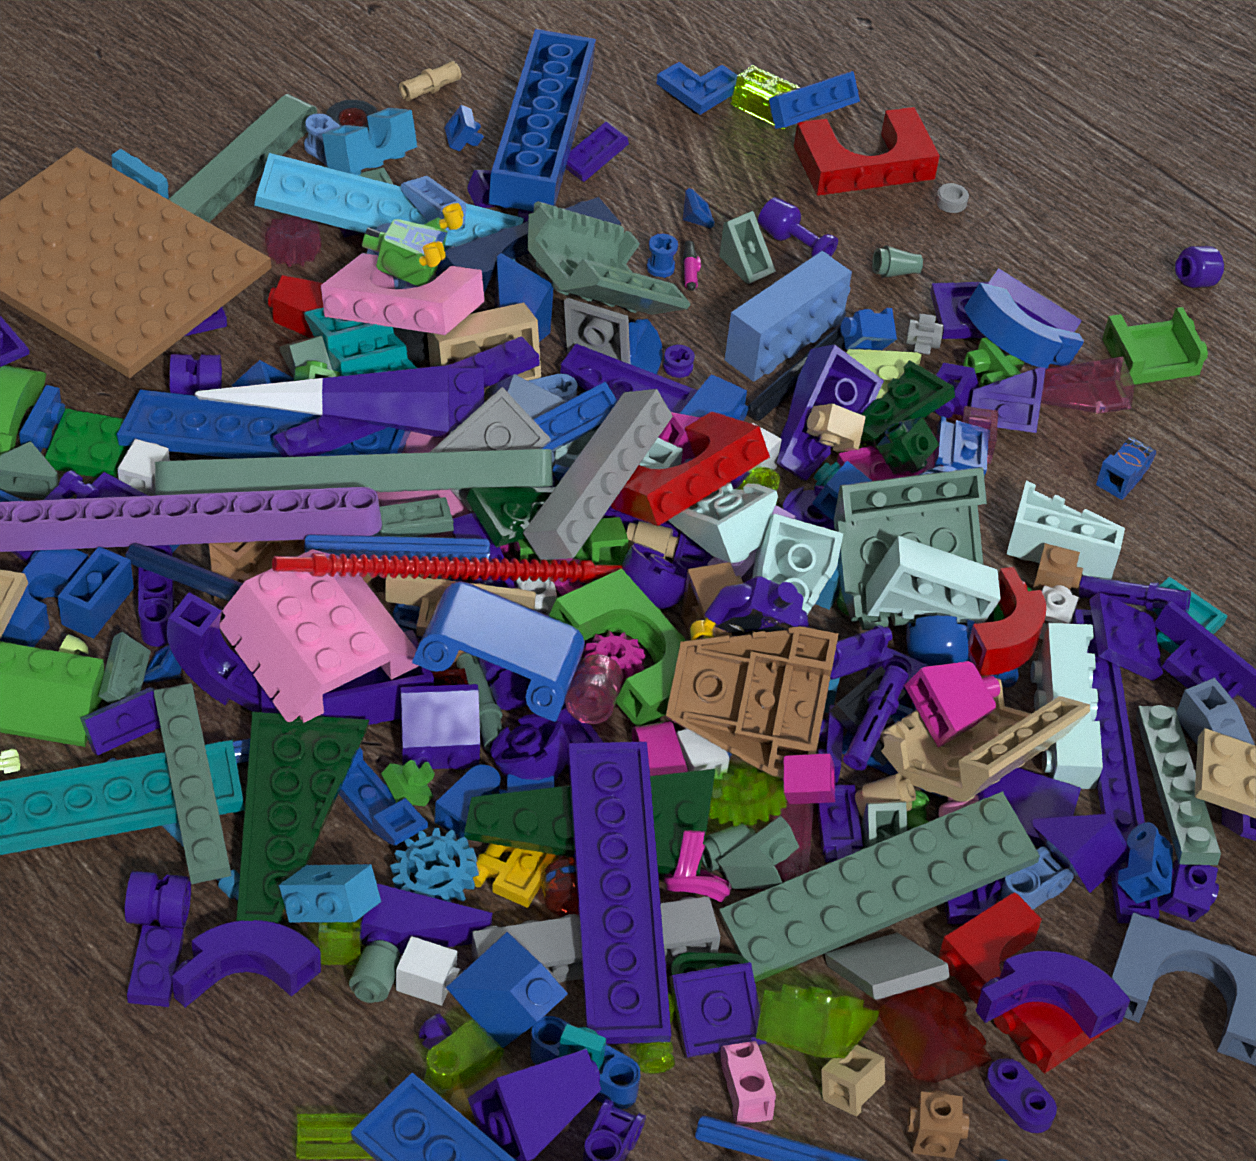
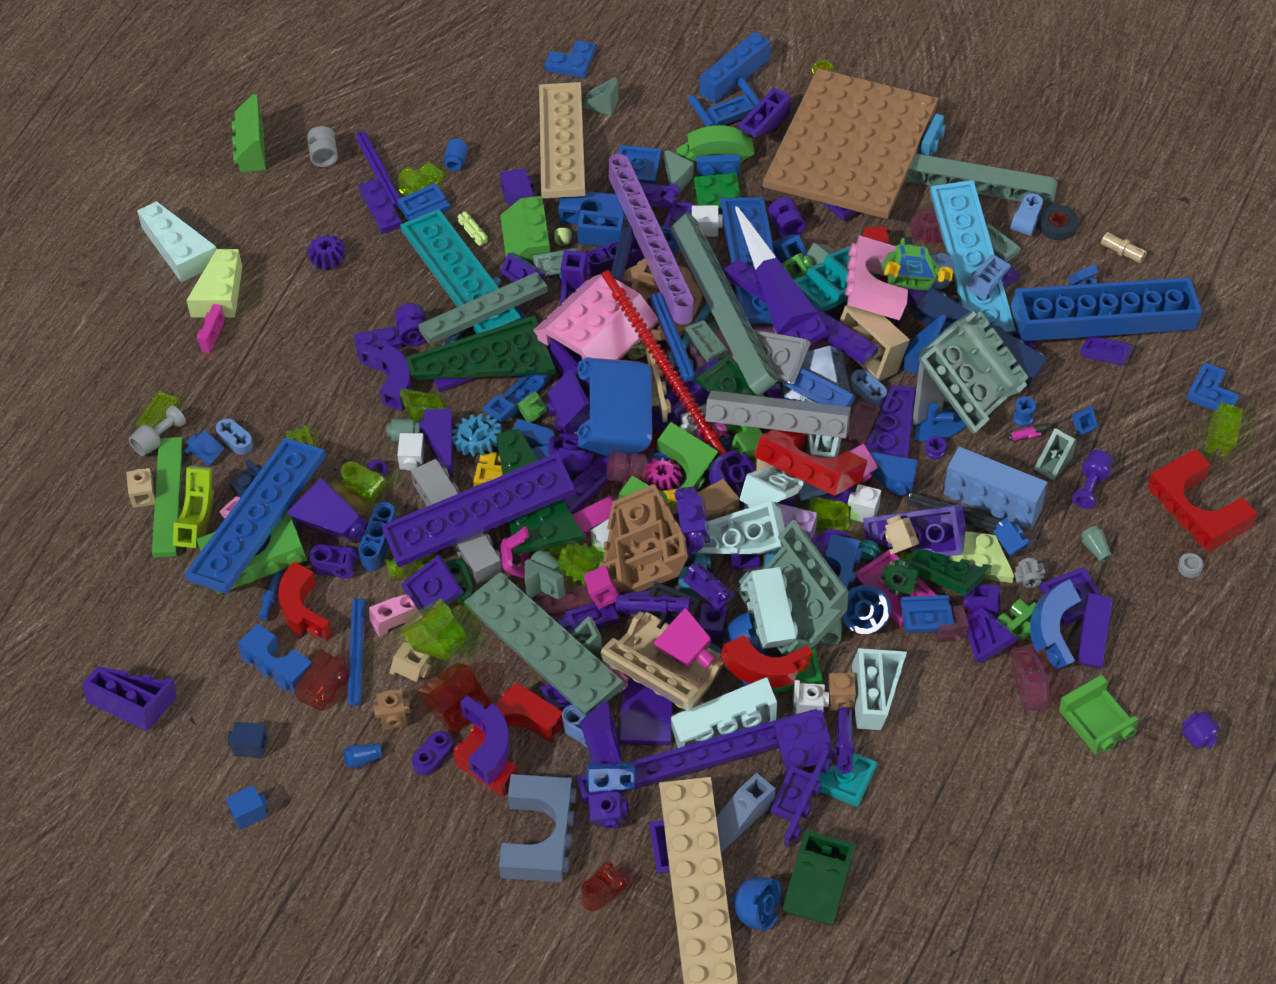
camera: 80 degrees right, 5 degrees up
dark azure brick [279,864,381,922] -> none
dark azure arch [322,108,417,175] -> none
blue slope [445,932,568,1050] -> none
teal plate [559,1024,606,1069] -> none
blue plate [769,71,860,129] -> none
light grey tile [825,932,950,1000] -> none
tan brick [855,773,916,817] -> none
blue leg [1096,437,1156,500] -> none
sand green plate [1136,705,1221,865] -> none

